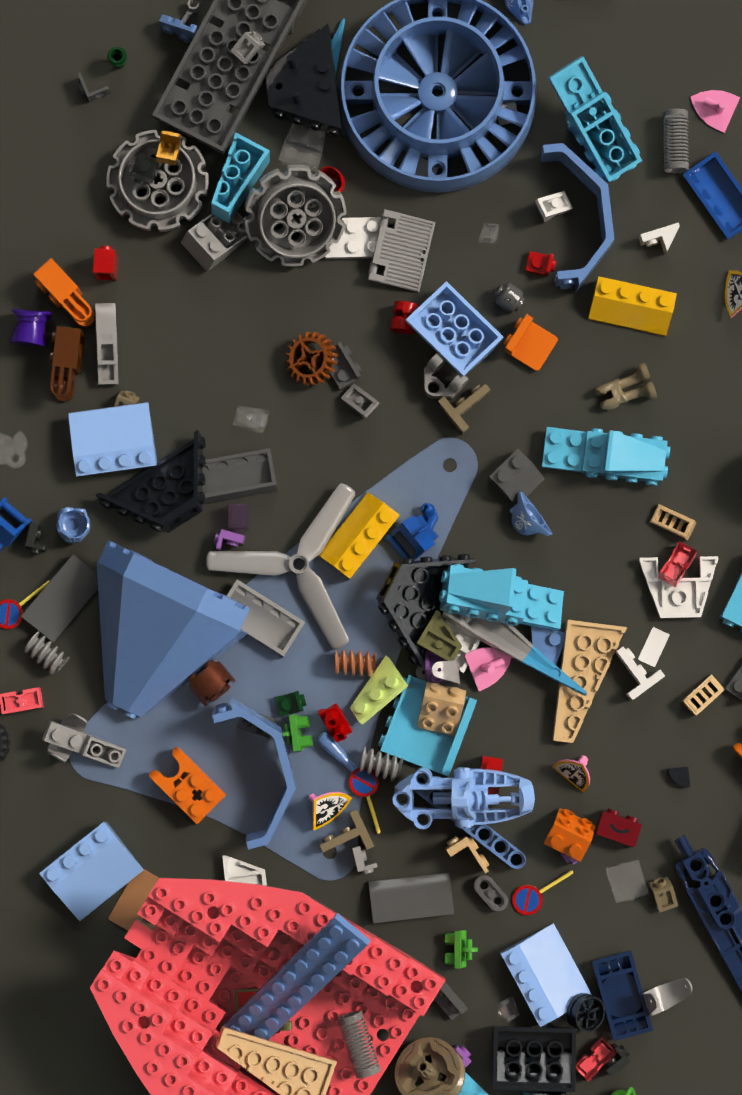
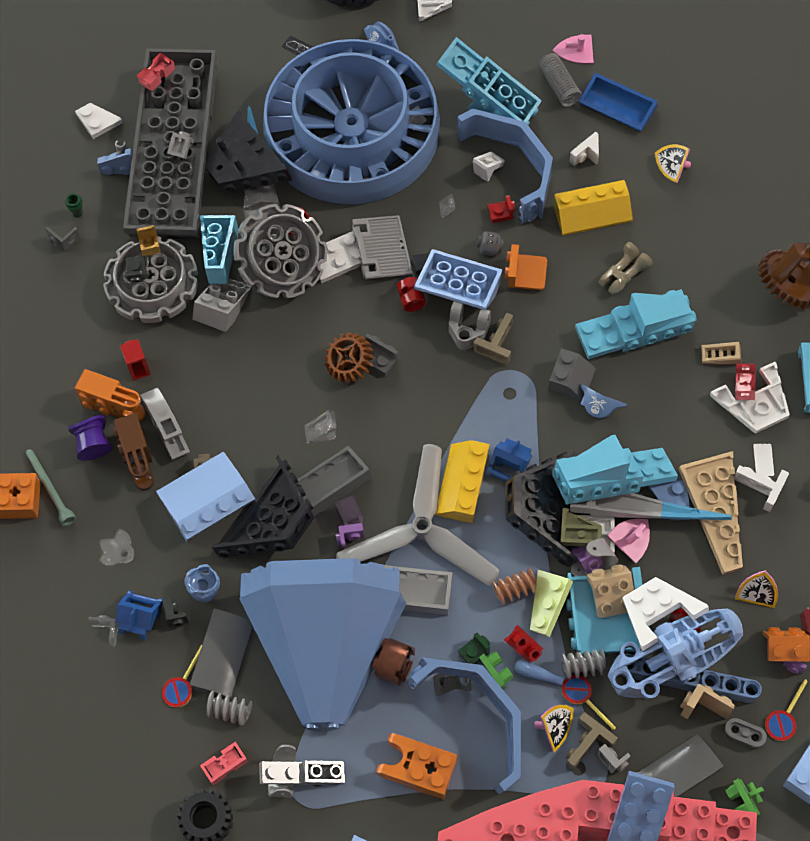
camera: 20 degrees left, 20 degrees down
light grey slope [341,384,379,419] -> none
blue arm [421,503,438,530] -> none
none -> black tile [413,253,430,274]
none -> white wing [623,577,709,651]

